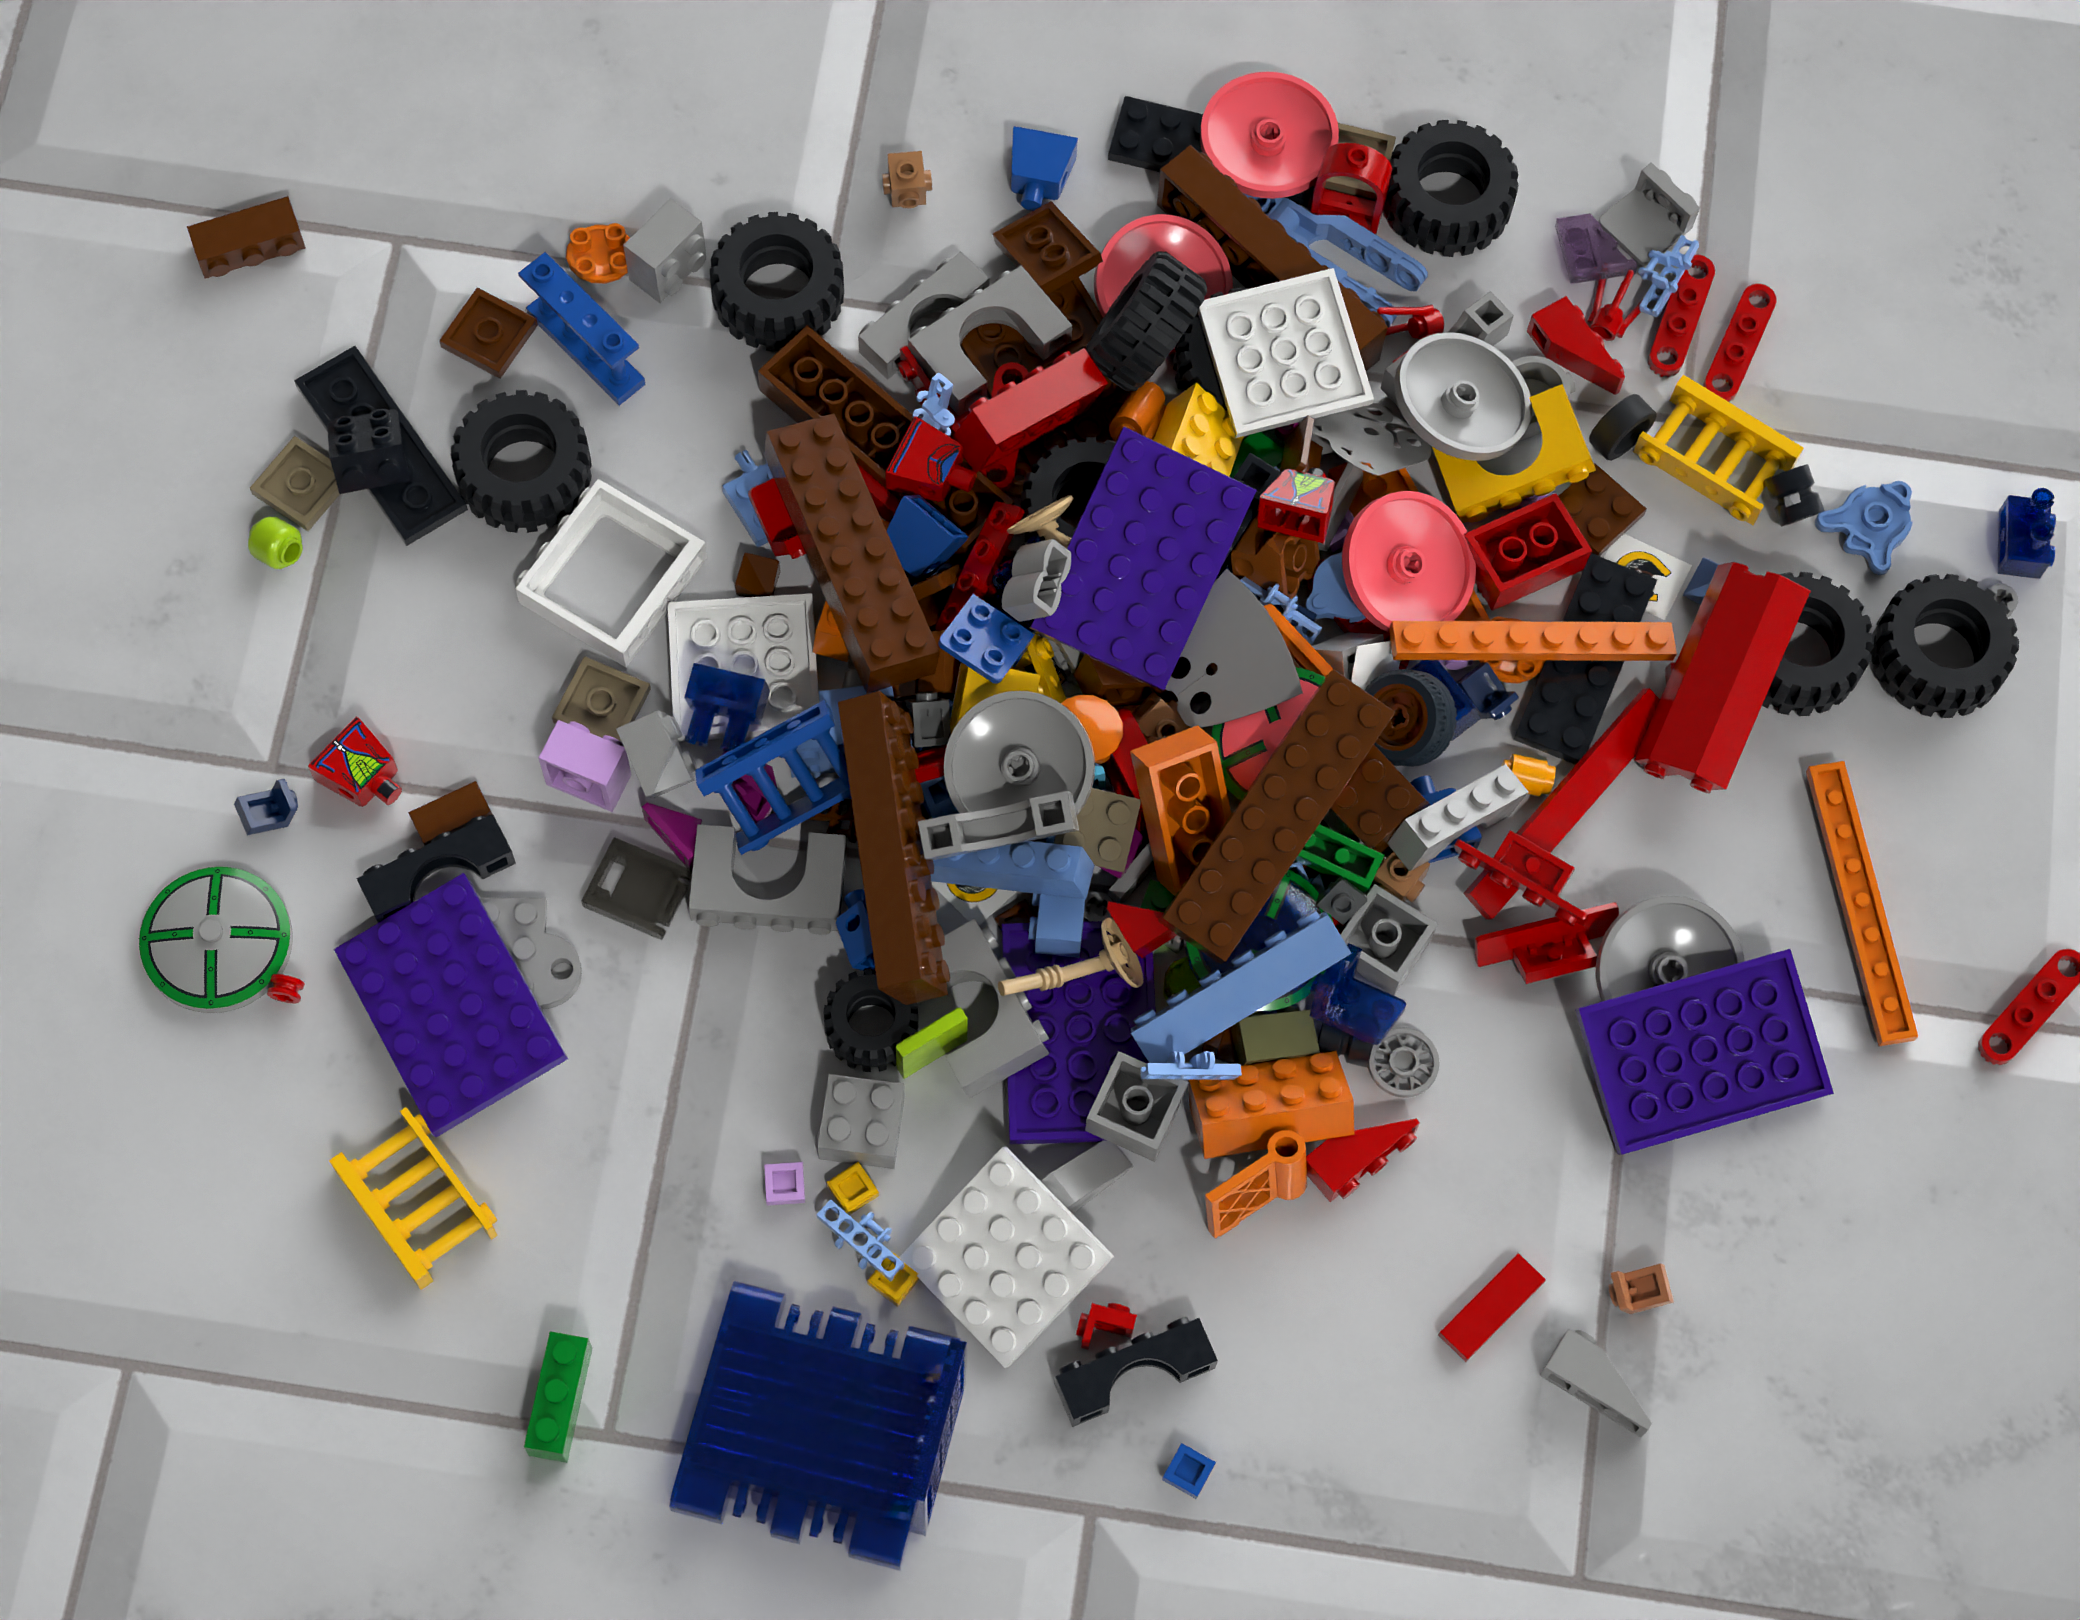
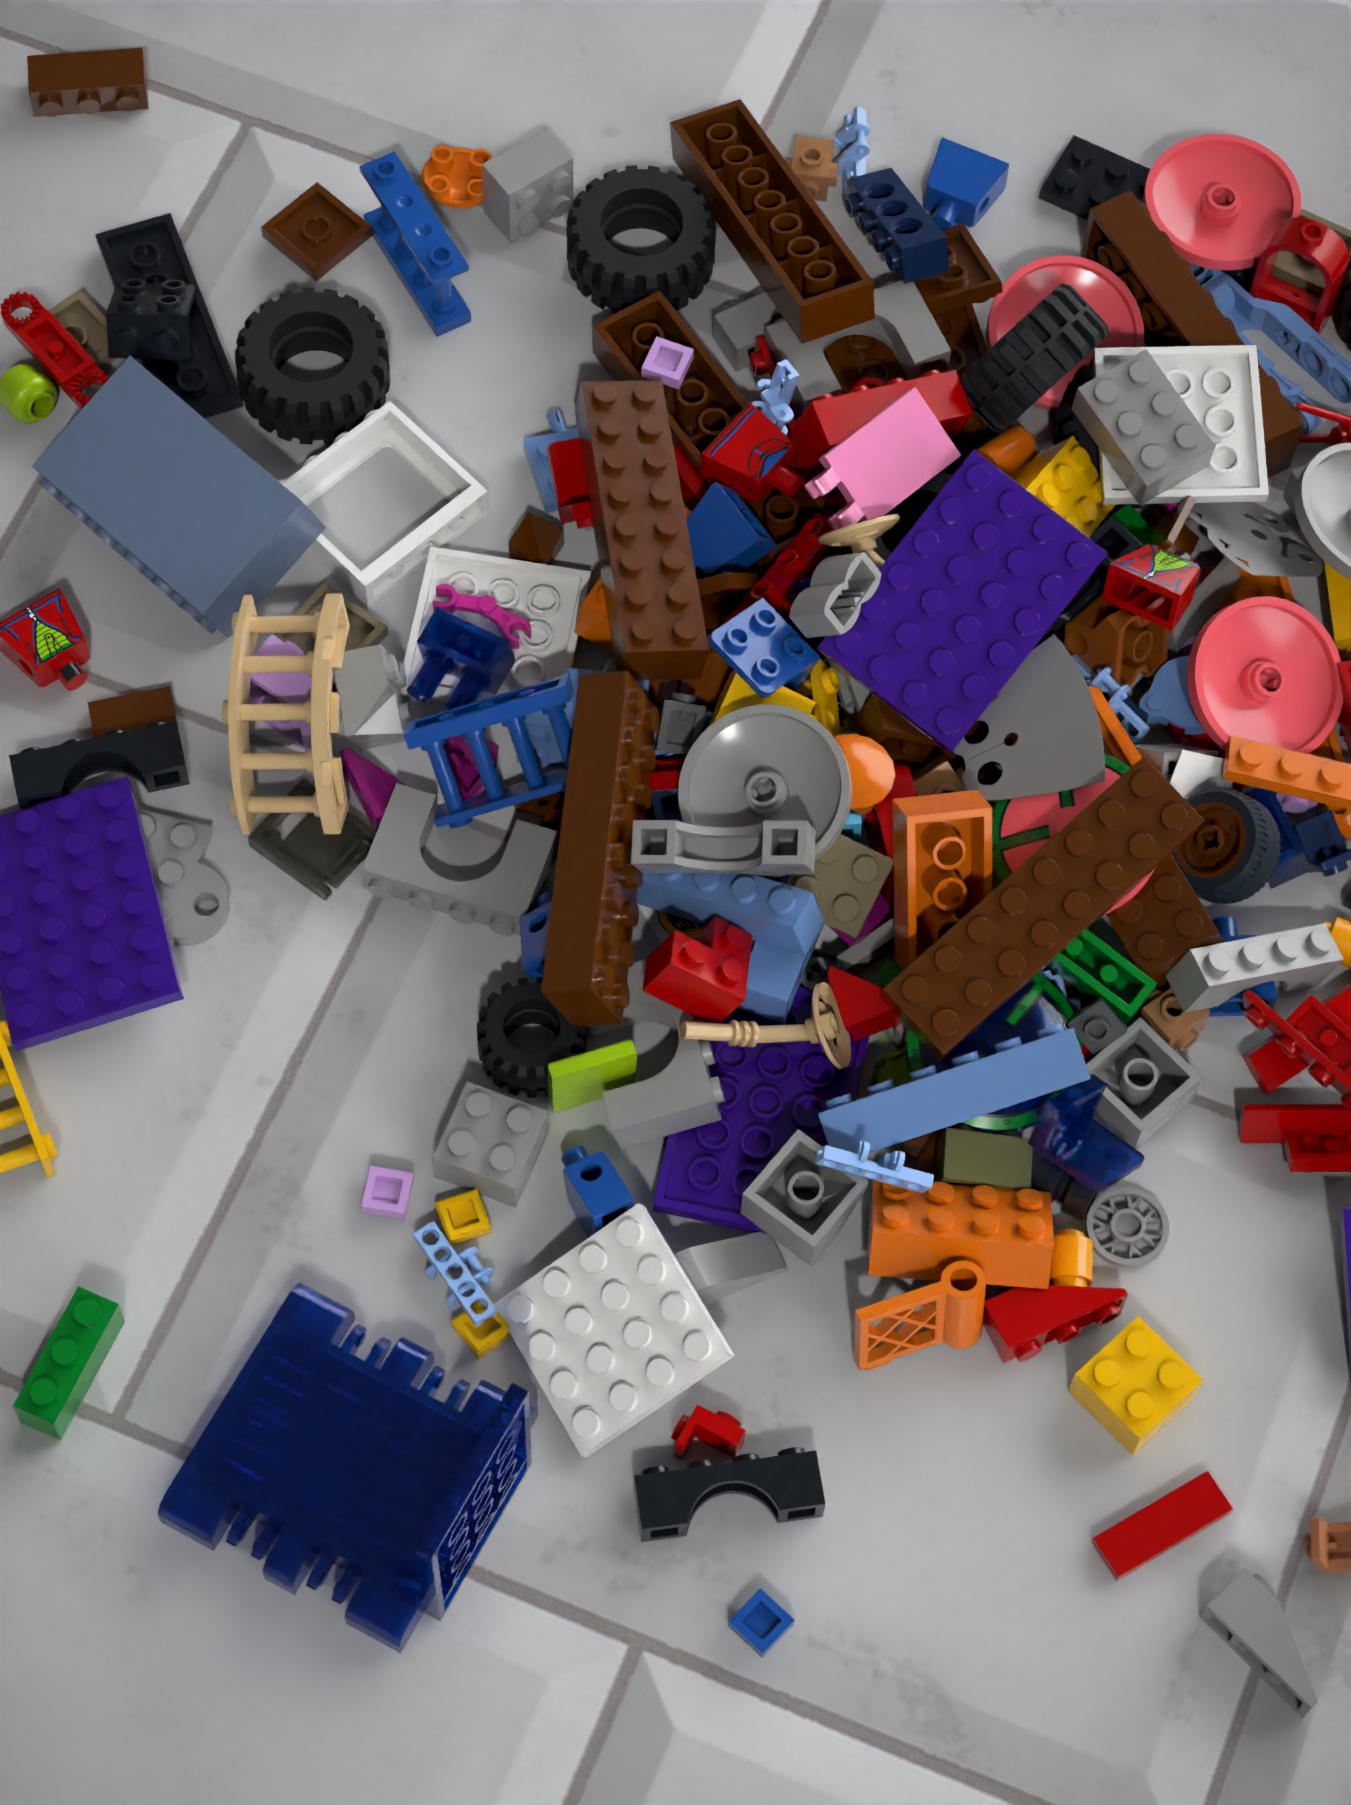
camera: 15 degrees right, 5 degrees down
none -> red plate [1,292,109,409]
none -> sand blue brick [32,356,326,638]
none -> tan fence [222,593,350,835]
none -> dark pink piece [432,584,531,649]
none -> blue torso [561,1146,635,1238]
none -> lavender plate [641,336,694,390]
none -> red brick [642,917,752,1023]
none -> reddish brown brick [670,99,875,344]
none -> bright pink tile [804,387,961,530]
none -> light blue piece [833,106,870,198]
none -> dark blue brick [845,168,949,284]
none -> light orange brick [1049,1229,1093,1287]
none -> yellow brick [1068,1316,1203,1455]
none -> light grey brick [1072,349,1216,506]

